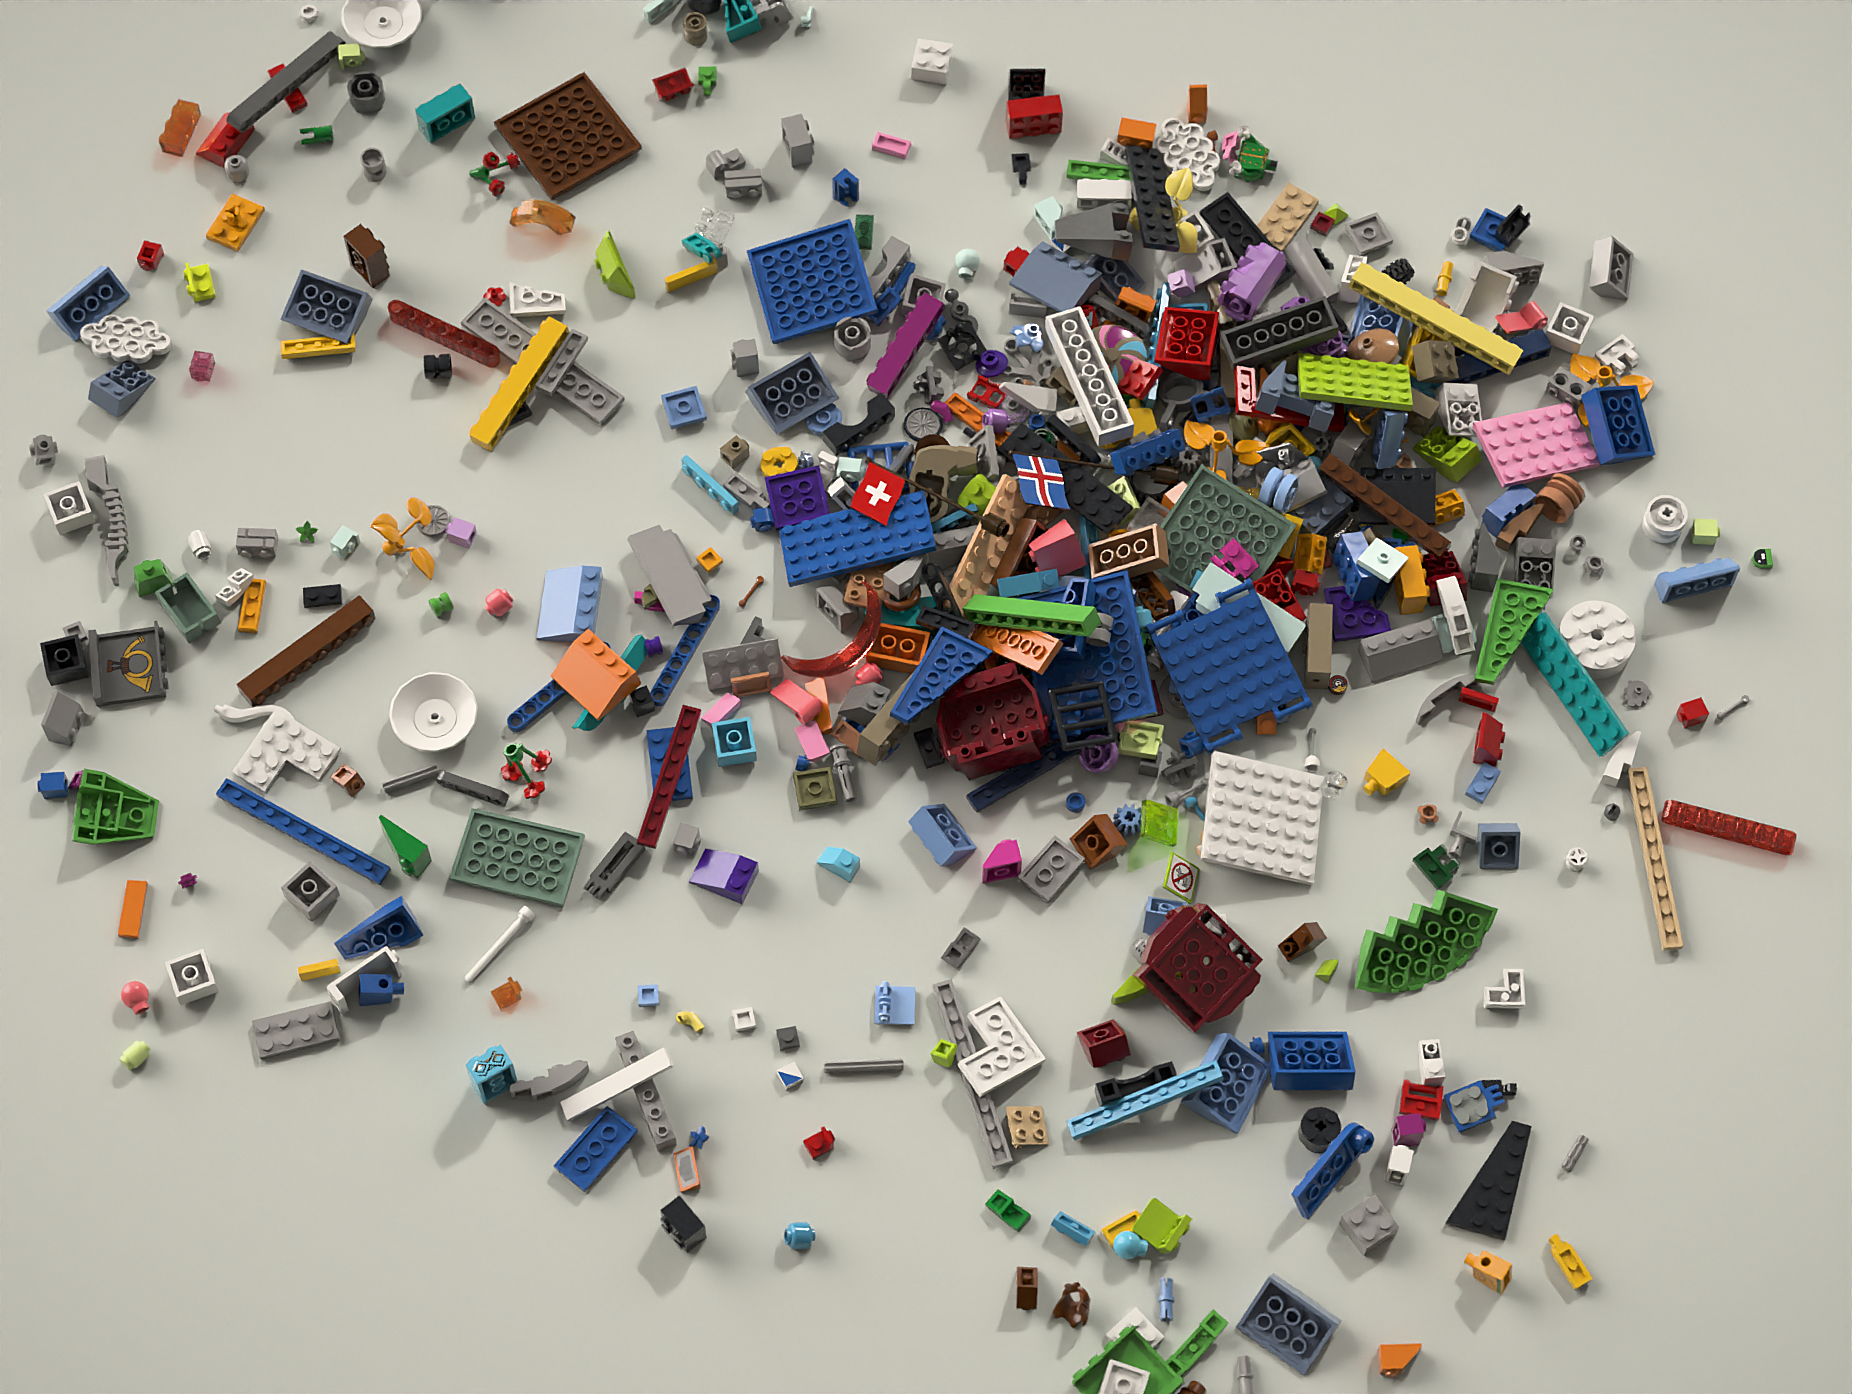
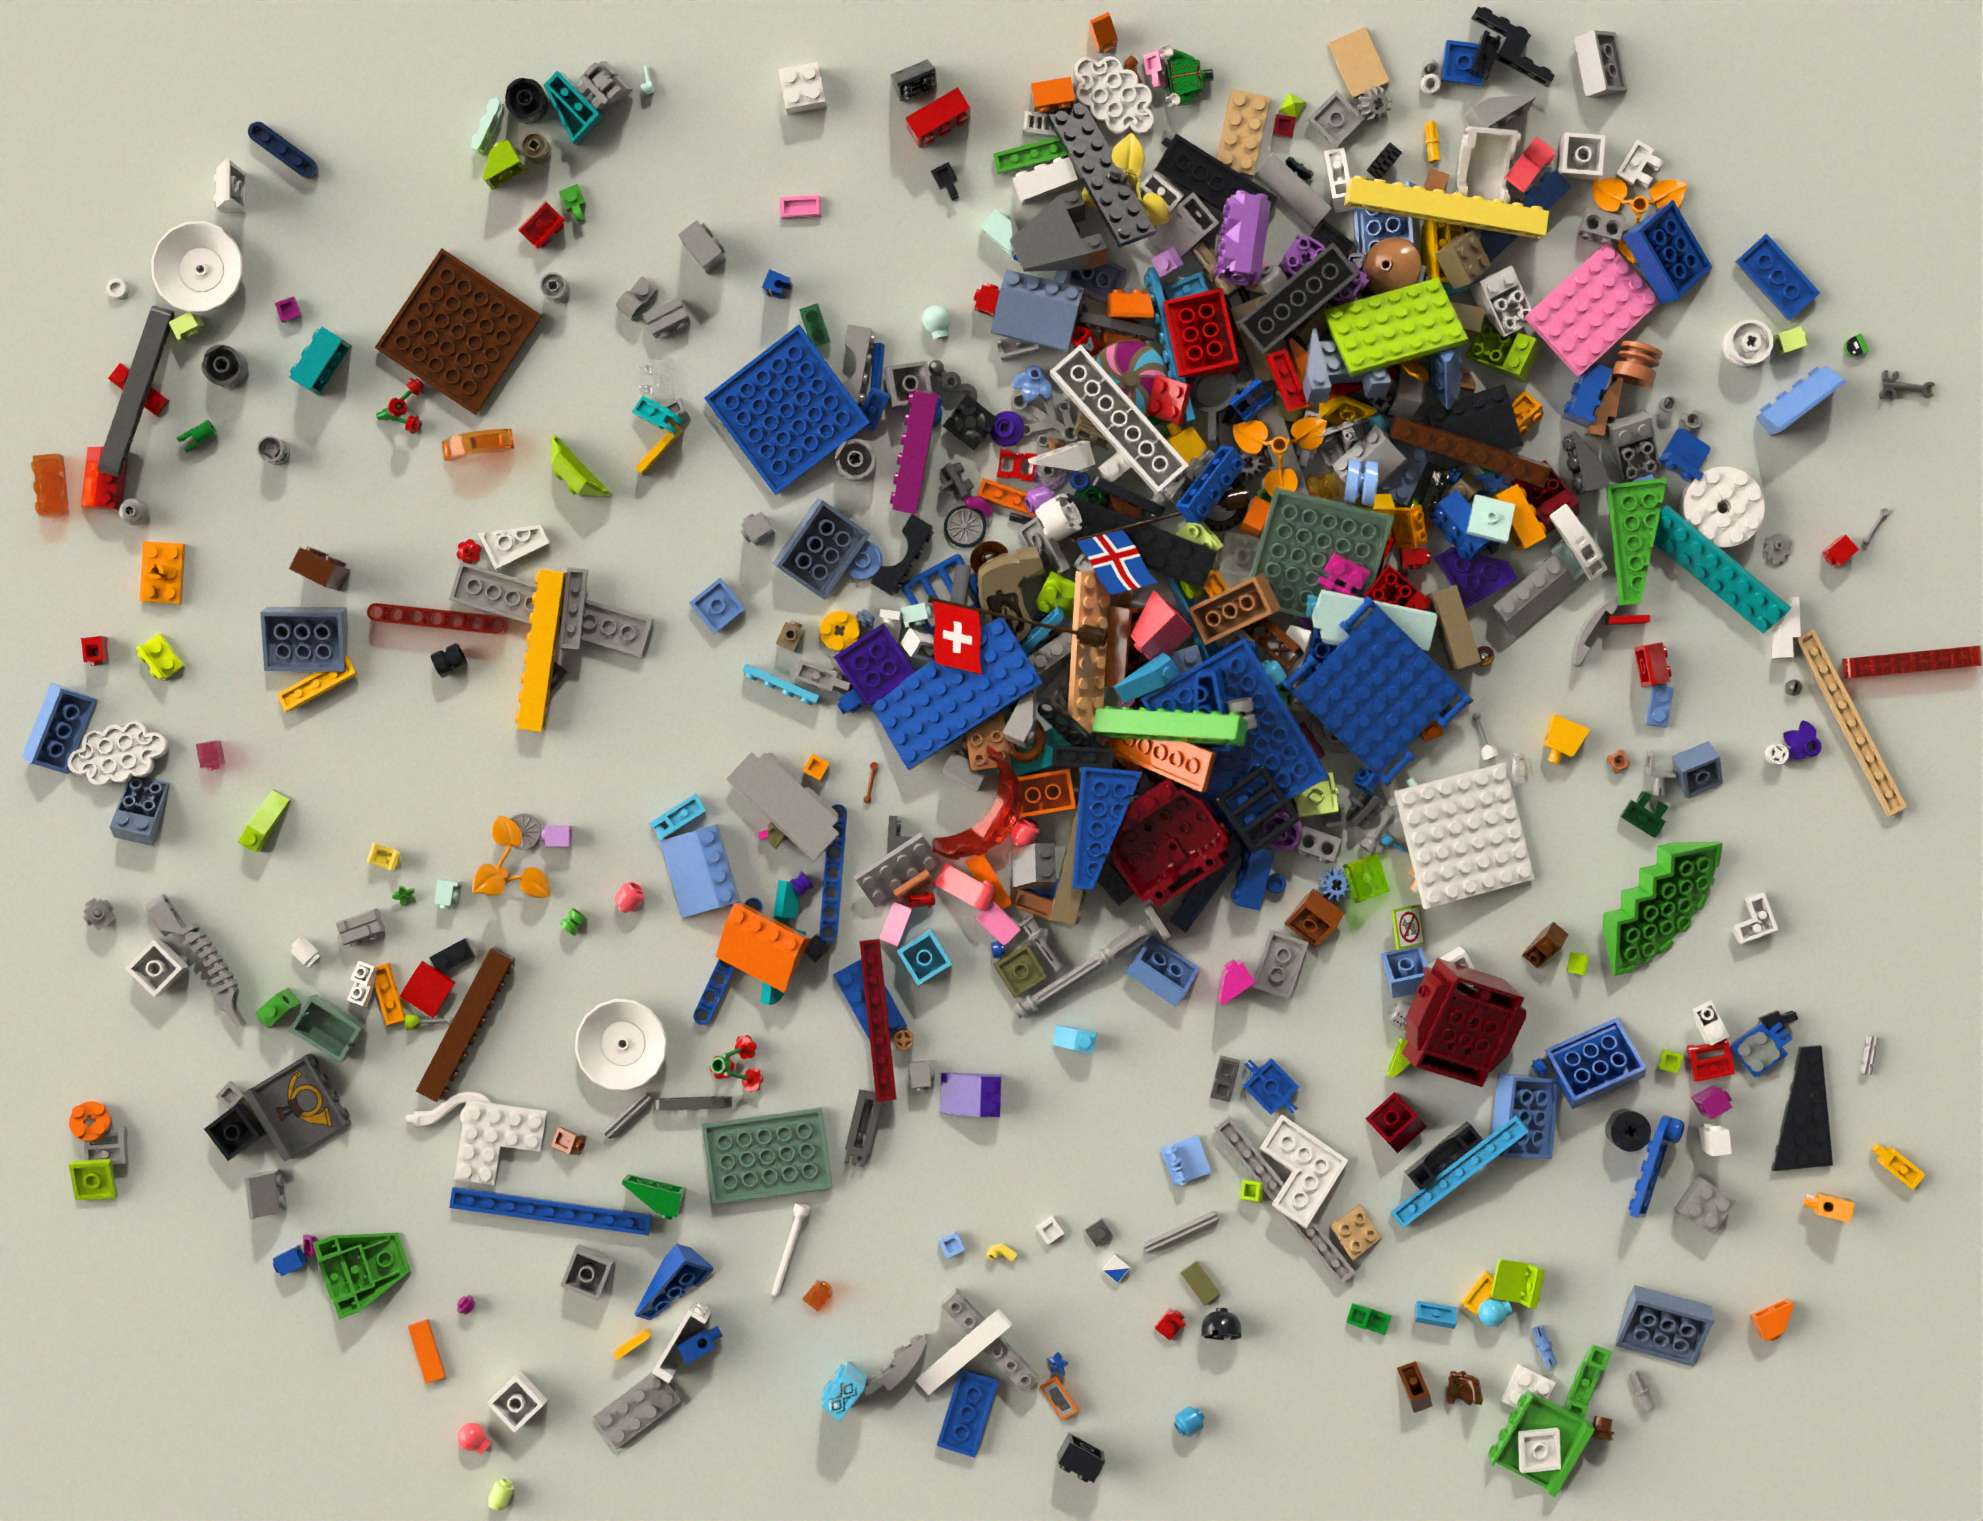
camera: 20 degrees left, 25 degrees up
none -> lime slope [237,790,290,853]
none -> magenta plate [275,296,302,323]
none -> light yellow bracket [367,843,401,871]
none -> red slope [399,961,456,1018]
none -> hinge [405,1014,454,1031]
none -> lime slope [482,140,526,189]
none -> light grey wheel [540,272,570,303]
none -> medium azure plate [649,793,707,840]
none -> medium nougat wheel [894,1029,914,1050]
none -> red pin [909,892,935,909]
none -> light grey piece [1014,903,1173,1018]
none -> white brick [1036,493,1082,541]
none -> lime tile [1179,581,1204,600]
none -> olive tile [1180,1261,1220,1306]
none -> black cylinder [1201,1308,1242,1340]
none -> blue brick [1231,846,1275,911]
none -> blue plate [1242,1058,1299,1115]
none -> light grey brick [1294,825,1342,864]
none -> tan tile [1328,27,1390,99]
none -> light grey gear [1357,86,1393,121]
none -> black bracket [1471,6,1555,87]
none -> lime plate [1657,1049,1684,1074]
none -> blue bracket [1658,428,1711,482]
none -> blue plate [1735,233,1820,321]
none -> dark purple plate [1783,720,1822,760]
none -> dark grey bar [1879,370,1935,400]

